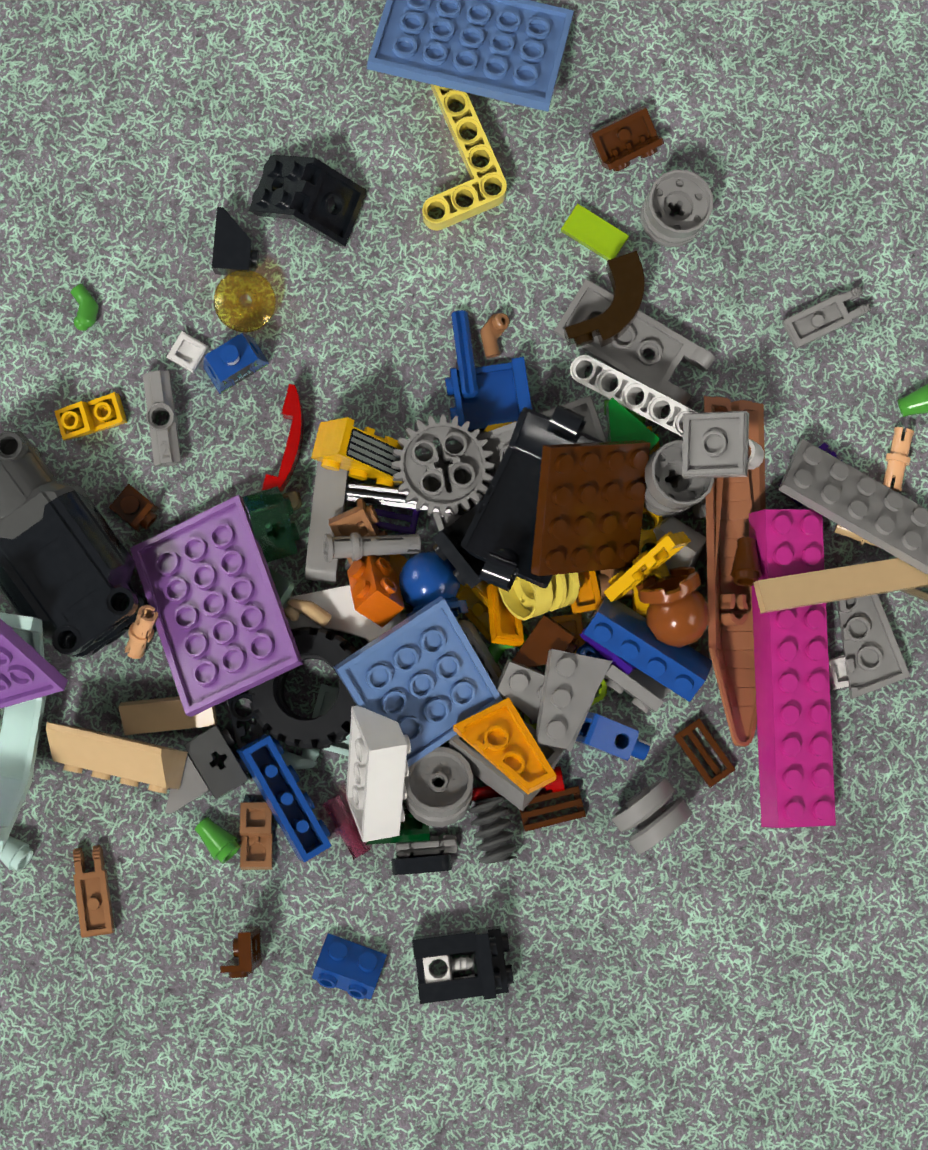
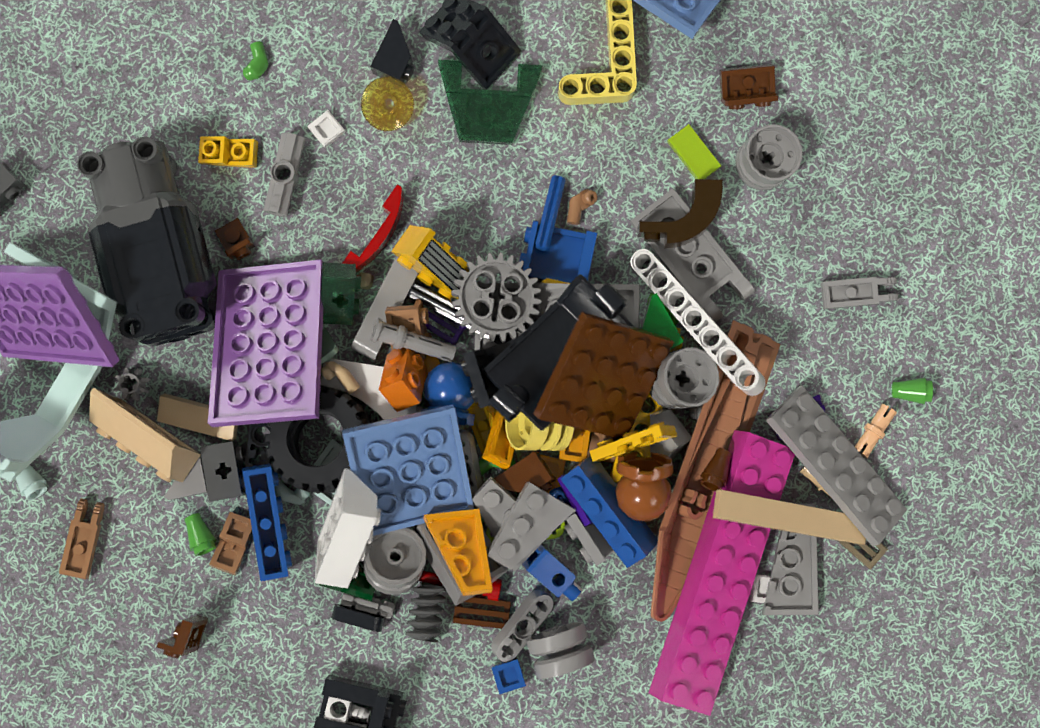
camera: 20 degrees right, 0 degrees up
light nougat pin [125,605,158,659] -> none
blue torso [203,333,269,394] -> none
blue bracket [312,933,387,999] -> none
clear pink pin [322,795,371,860] -> none
reddish brown tile [673,718,736,788] -> none
light grey tile [682,411,749,479] -> none
none -> light grey gear [114,368,150,401]
none -> clear green wing [438,59,542,145]
none -> light grey beam [491,589,553,662]
none -> blue plate [491,658,526,695]

